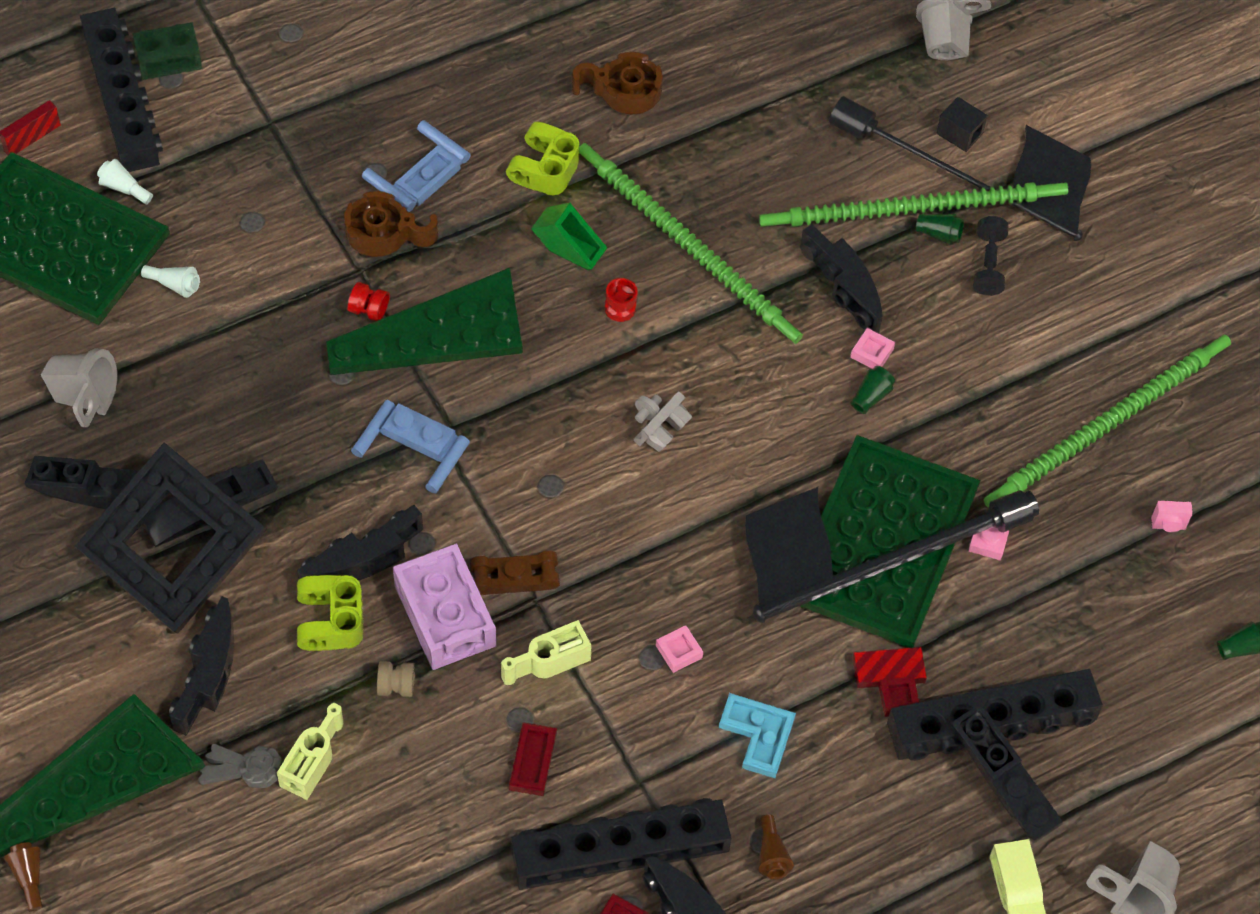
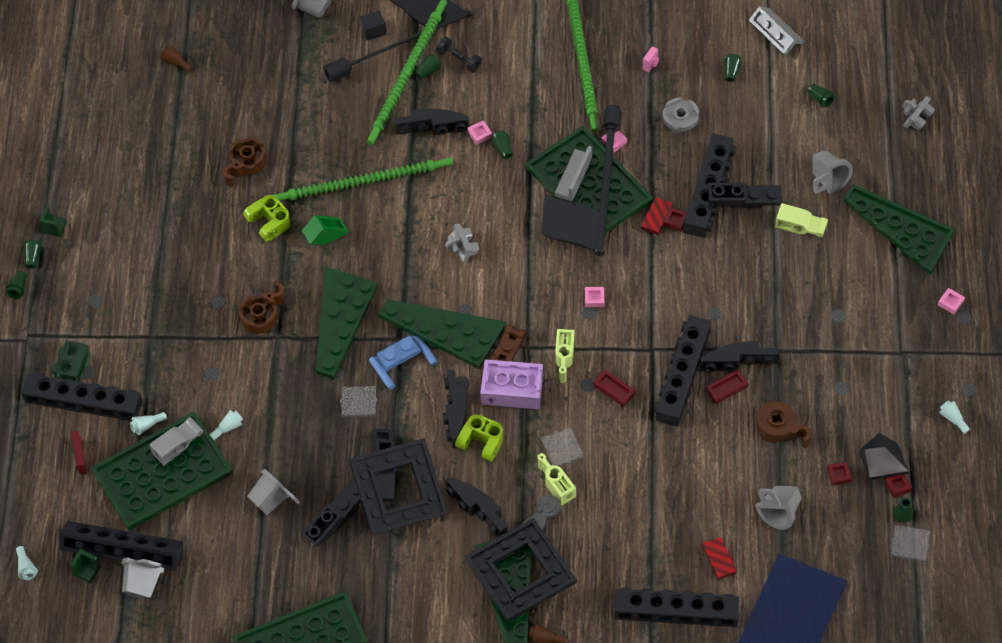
camera: 55 degrees left, 0 degrees up
red wheel [348,282,390,321] -> none
medium blue plate [362,120,471,212] -> none
dark tan wheel [377,661,415,697] -> none
red wheel [605,278,638,322] -> none
medium azure tile [719,693,796,778] -> none
reddish brown cone [759,815,794,879] -> none
none -> light grey piece [149,417,203,466]
none -> clear piece [340,386,378,417]
none -> dark green wing [378,299,507,369]
none -> black plate [465,517,577,623]
none -> clear piece [541,428,584,466]
none -> light grey panel [555,146,592,202]
none -> light grey plate [662,98,699,133]

